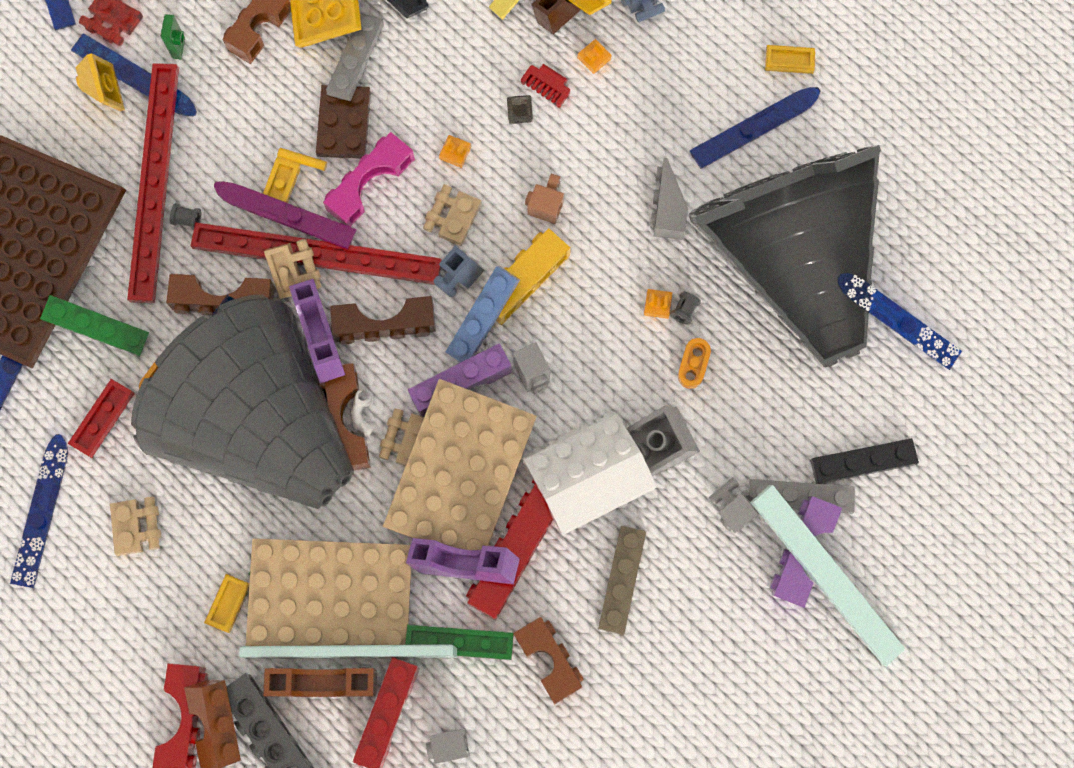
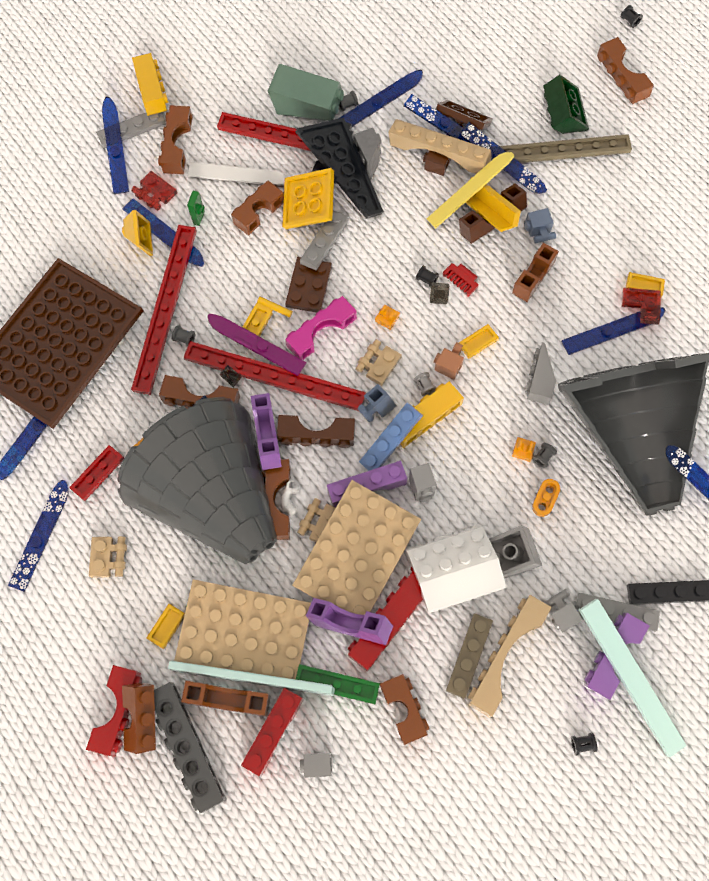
camera: 10 degrees right, 5 degrees down
green plate [40,295,149,356] -> none
tan plate [264,239,322,299] -> none
light orange tile [577,39,612,74] -> none
none -> clear smoke slope [219,365,242,388]
none -> light grey bush [414,372,436,397]
none -> black bush [416,265,439,288]
none -> yellow tile [459,324,499,359]
none -> tan arch [467,595,552,718]
none -> dark orange arch [512,243,559,302]
none -> black bush [571,732,598,756]
none -> clear red plate [622,288,661,325]

